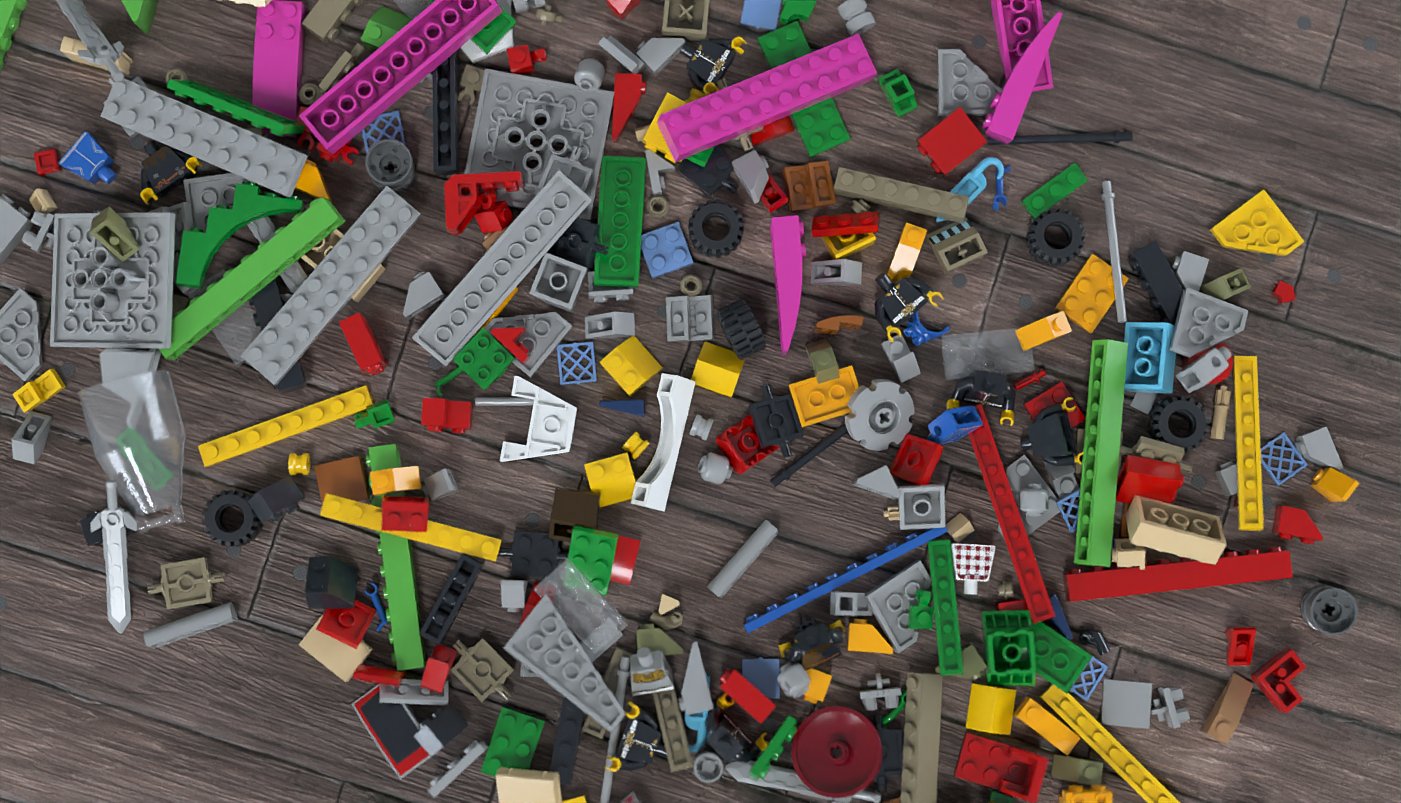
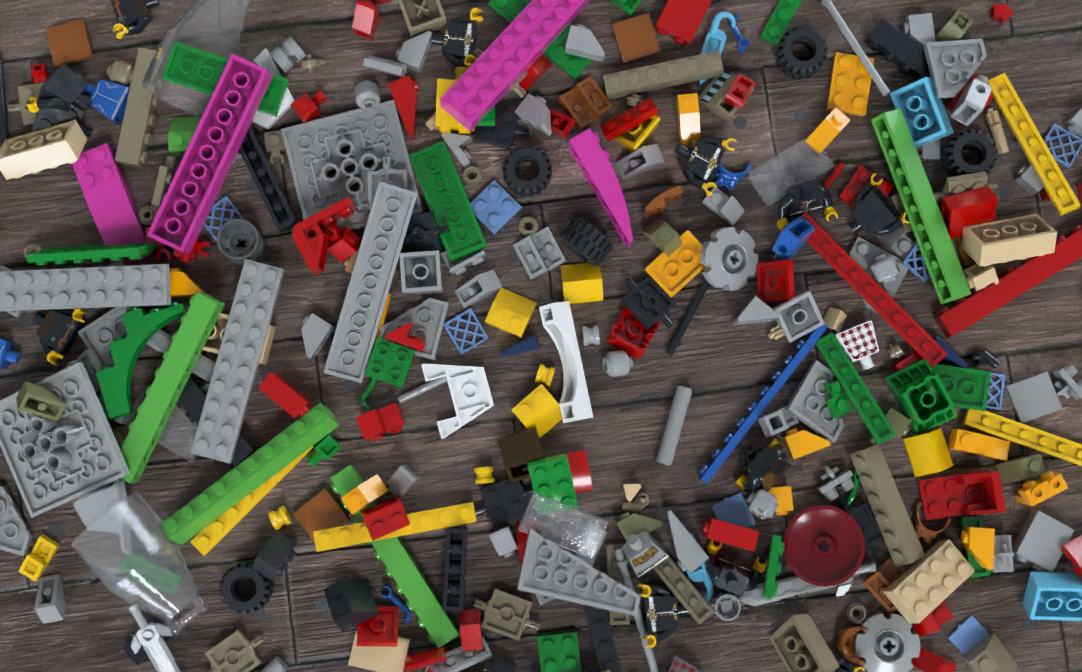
camera: 20 degrees left, 0 degrees up
none -> bright green brick [161,403,339,545]
none -> yellow wheel [474,466,495,484]
none -> light grey slope [565,24,605,62]
none -> dark orange slope [611,13,660,63]
none -> red slope [724,73,756,110]
none -> dark orange helmet [913,501,951,544]

